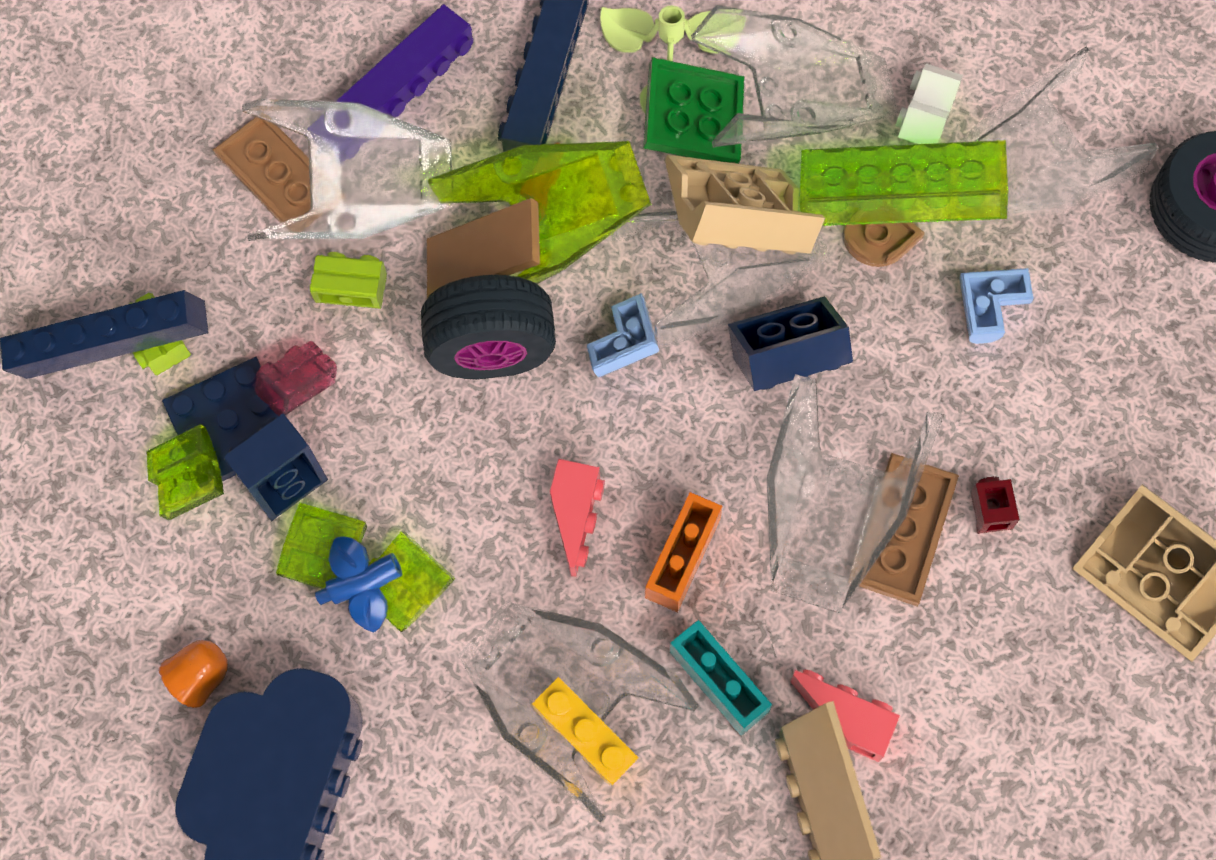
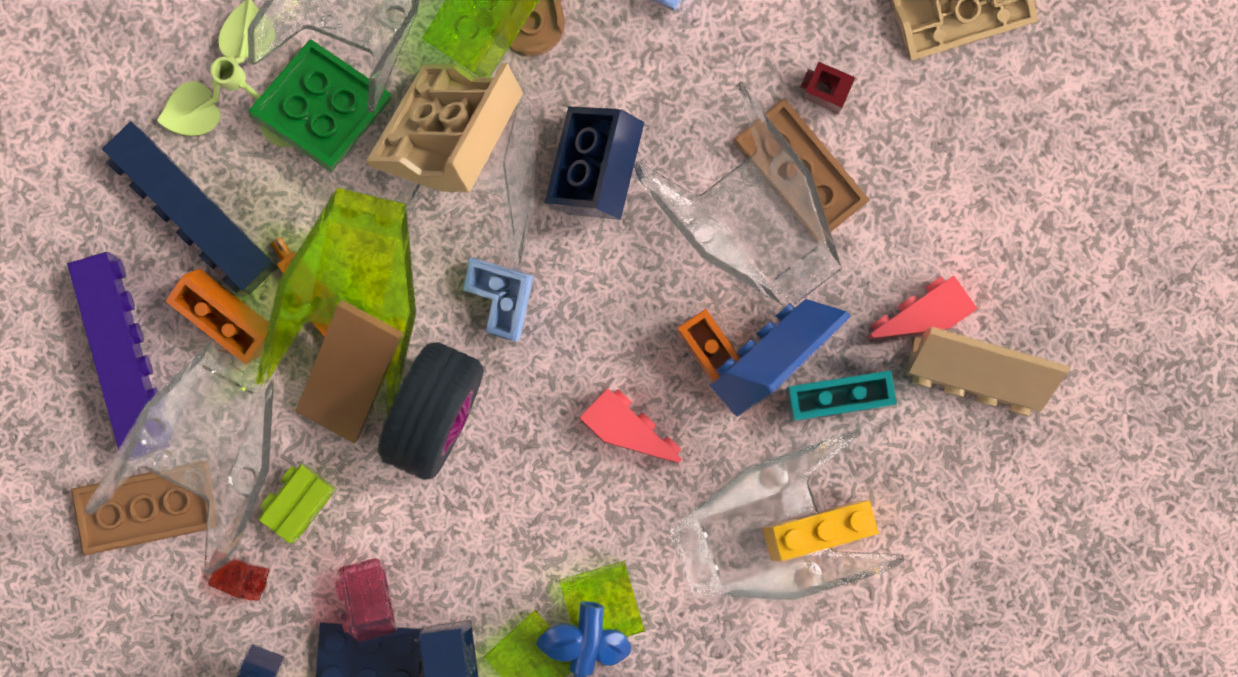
camera: 60 degrees left, 15 degrees up
none -> orange brick [165,268,279,364]
none -> clear red bracket [208,552,270,601]
none -> blue slope [709,299,851,417]

